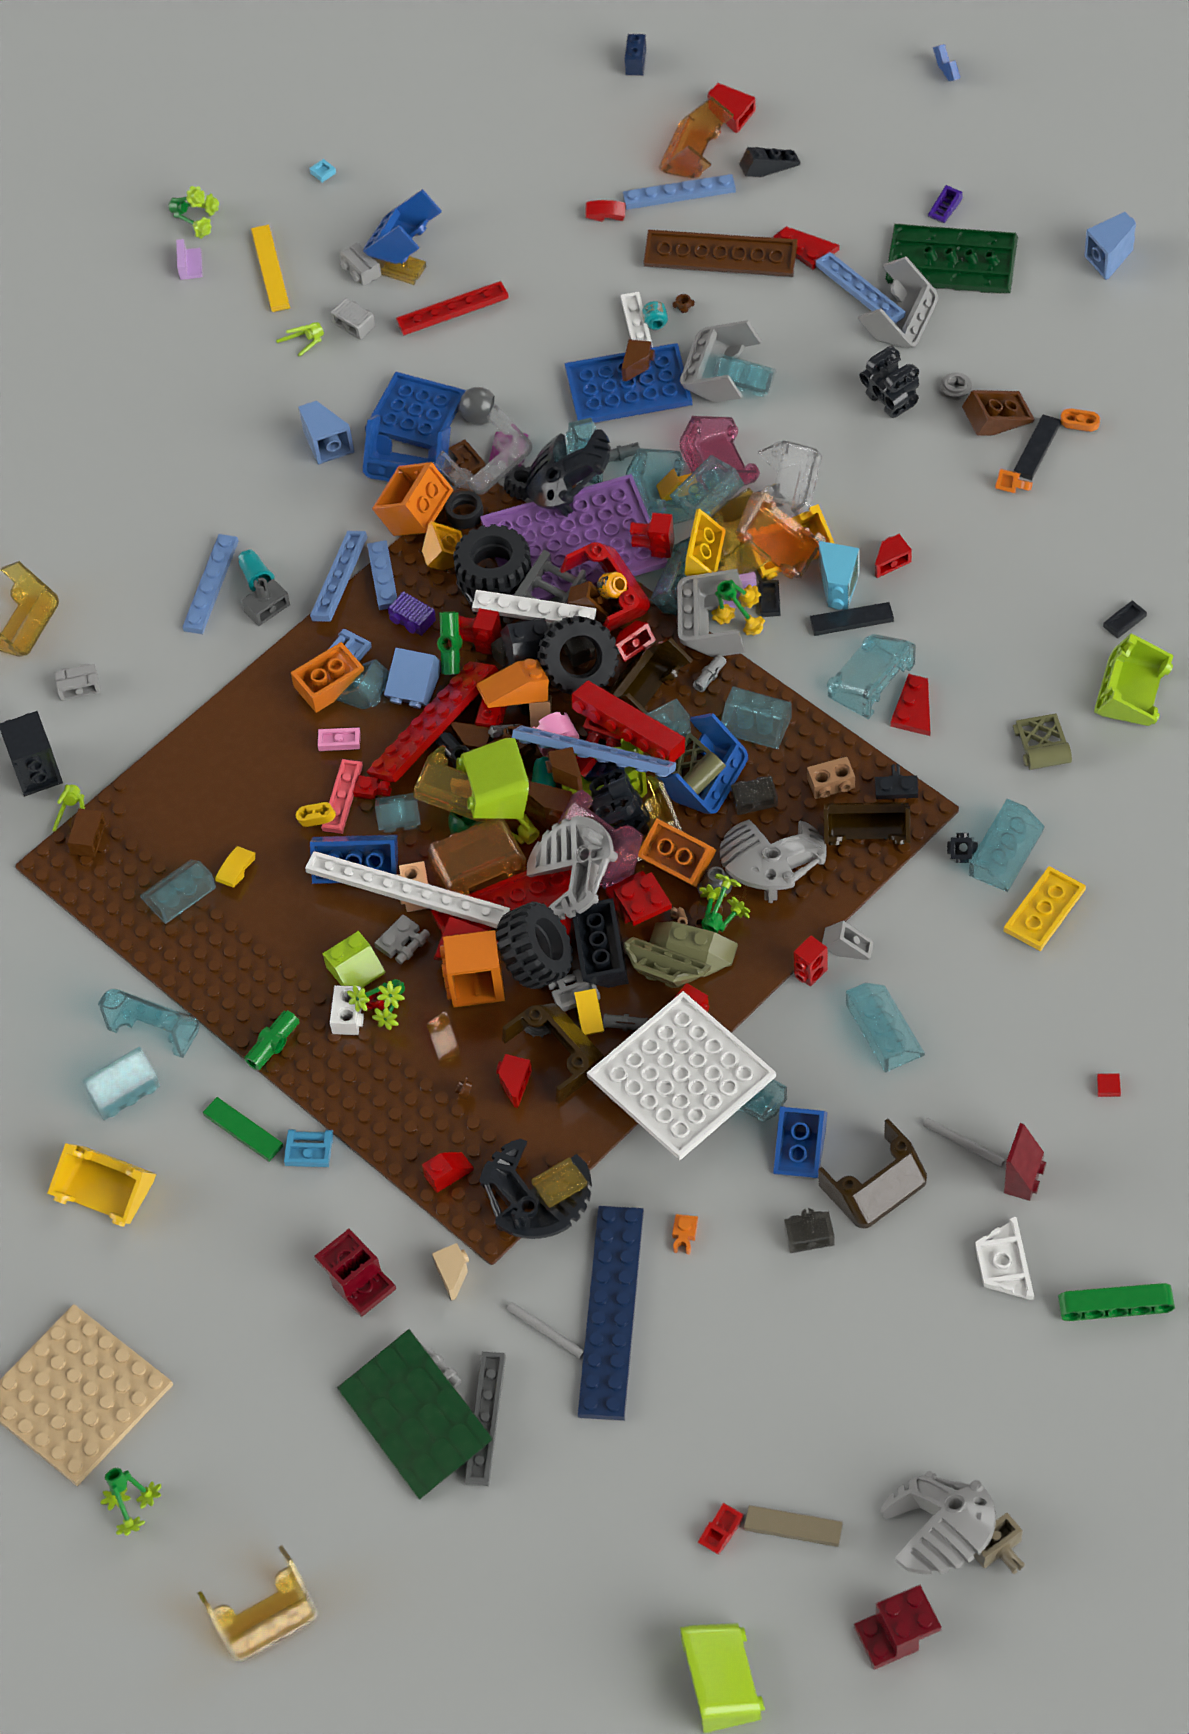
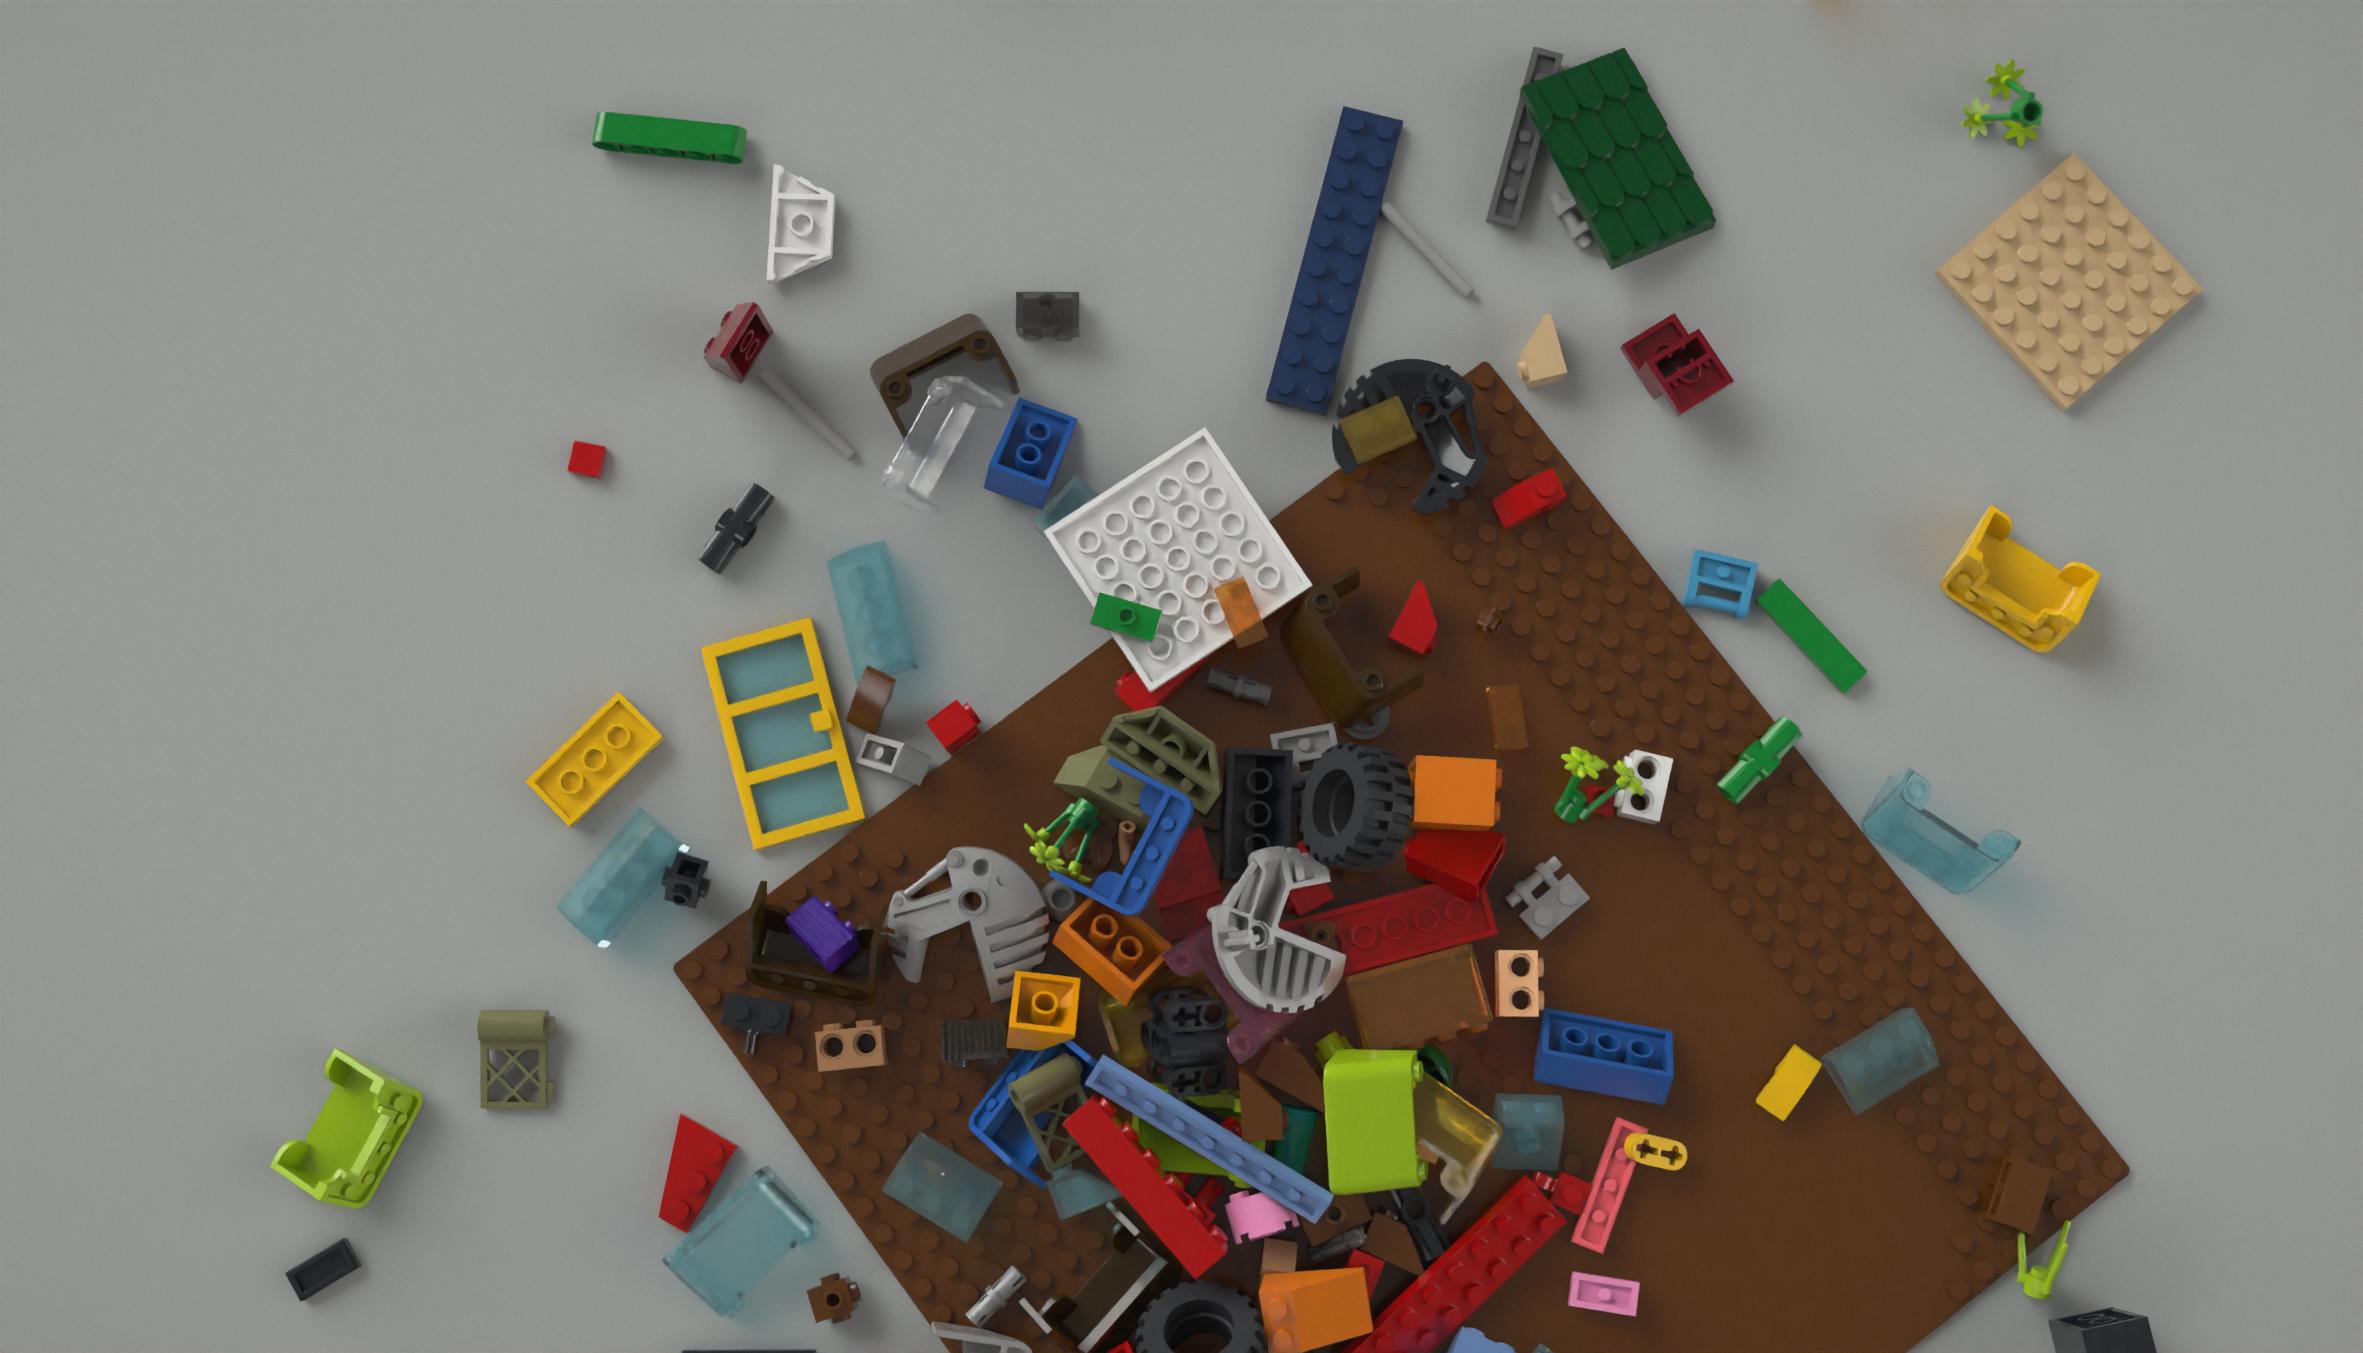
camera: 175 degrees left, 25 degrees up
clear light blue slope [83,1046,160,1120] -> none
white plate [305,851,510,928] -> none
lime slope [323,931,385,988] -> none
yellow tile [574,988,604,1035] -> none
orange plate [672,1214,698,1254] -> none
none -> black piece [696,481,775,575]
none -> door [701,617,866,851]
none -> dark purple brick [785,896,861,973]
none -> reddish brown brick [807,1272,861,1324]
none -> reddish brown slope [846,665,896,735]
none -> clear windscreen [882,376,1006,516]
none -> light orange slope [1006,971,1081,1051]
none -> blue windscreen [1049,757,1194,916]
none -> green plate [1090,592,1162,643]
none -> clear orange tile [1214,576,1268,649]
none -> reddish brown plate [1304,920,1337,951]

